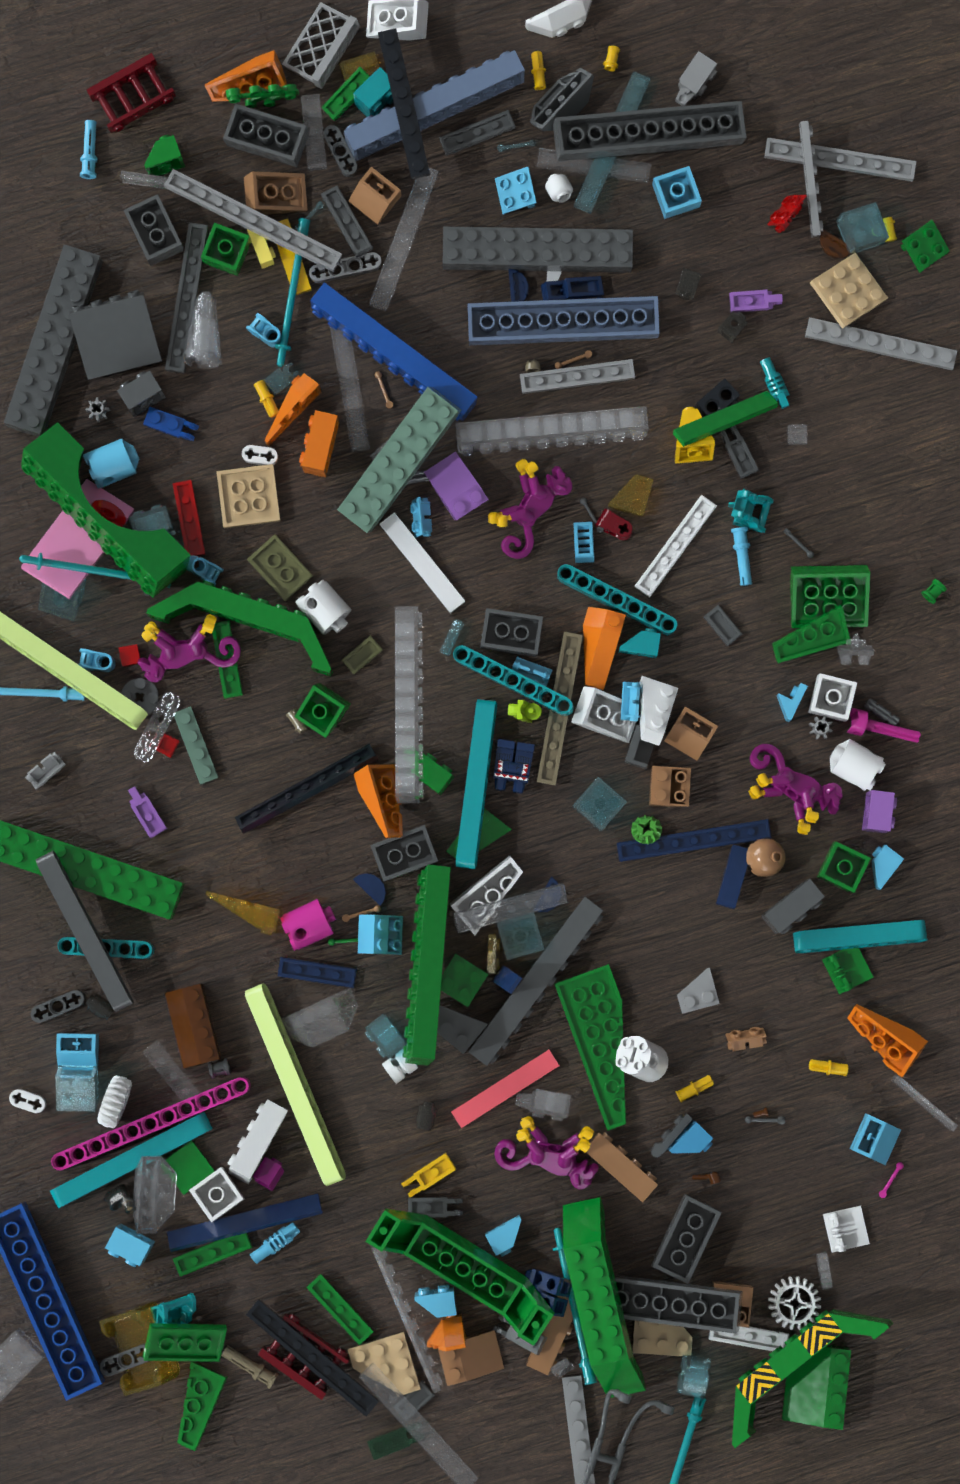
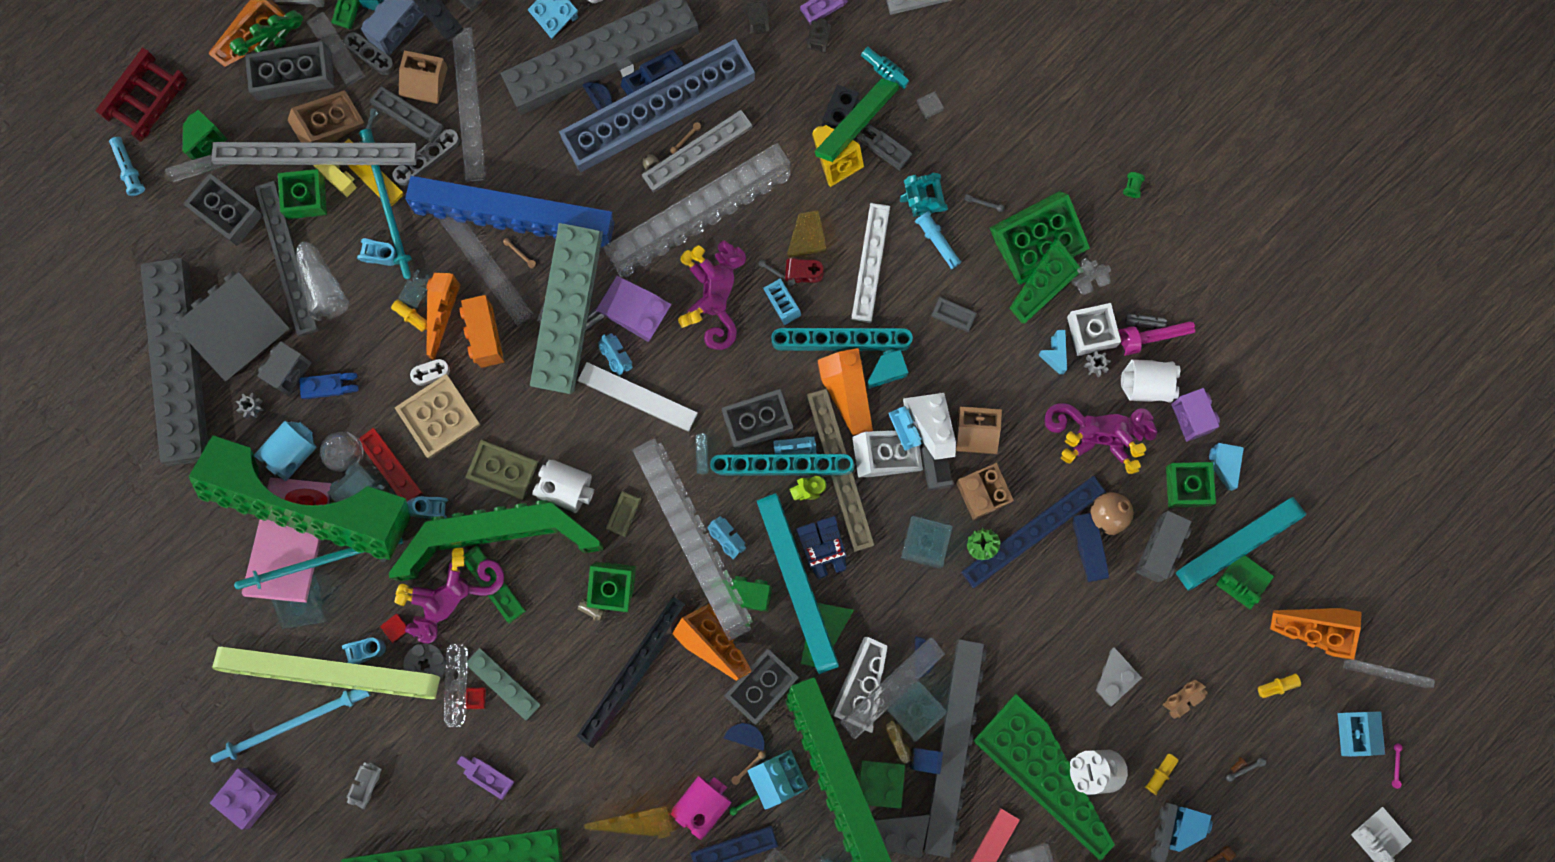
camera: 25 degrees left, 5 degrees down
none -> clear cylinder [320,431,363,472]
none -> medium azure hinge [707,516,746,559]

